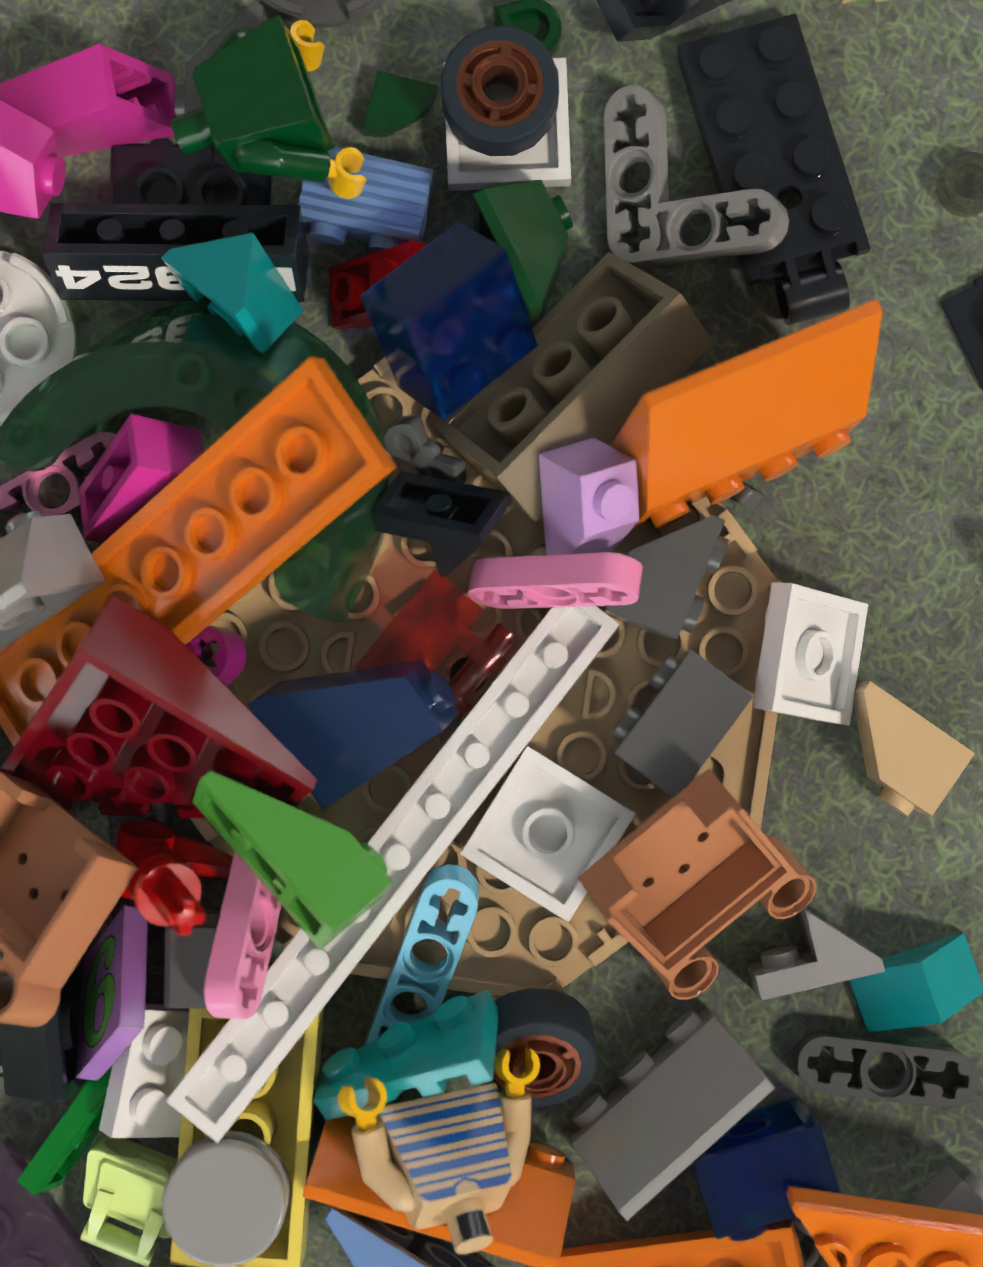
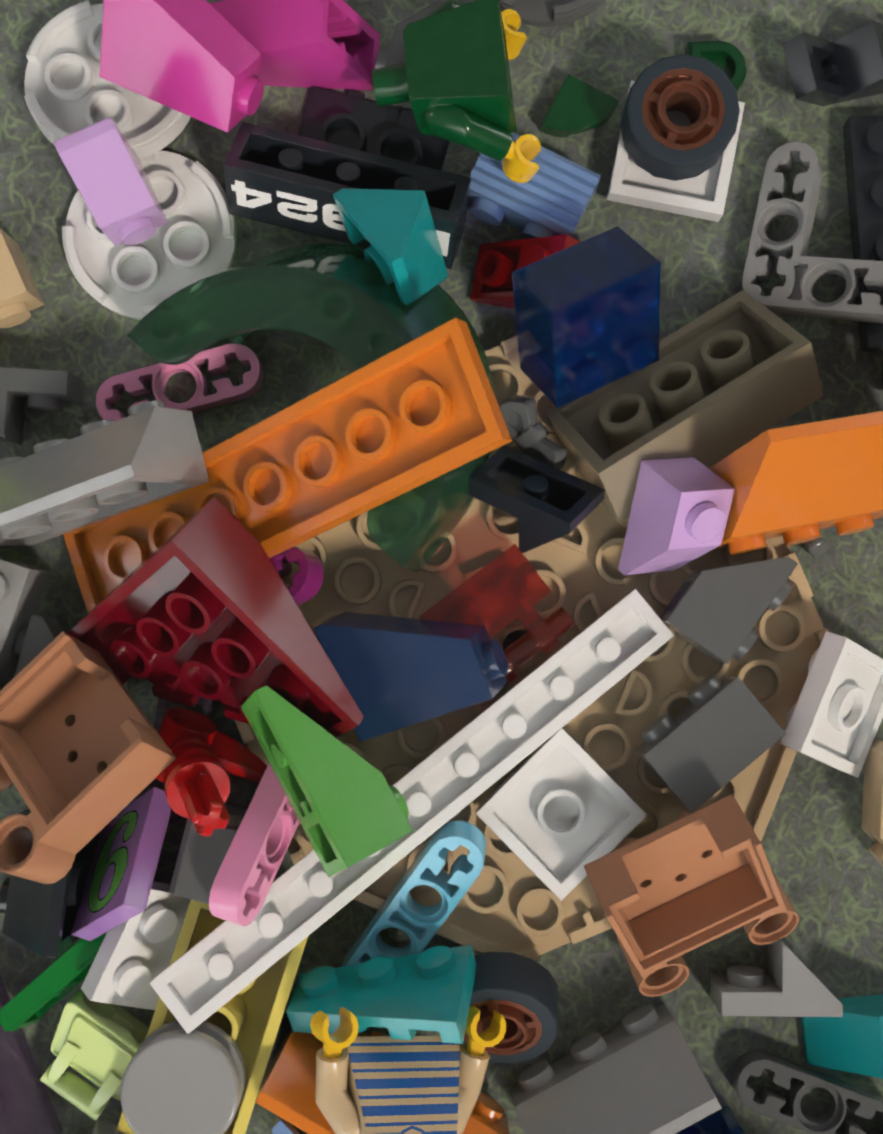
camera: 10 degrees right, 0 degrees up
dark pink brick [78,414,205,543] -> none
bright pink beam [467,552,643,609] -> none
dark green slope [473,180,573,335] -> none

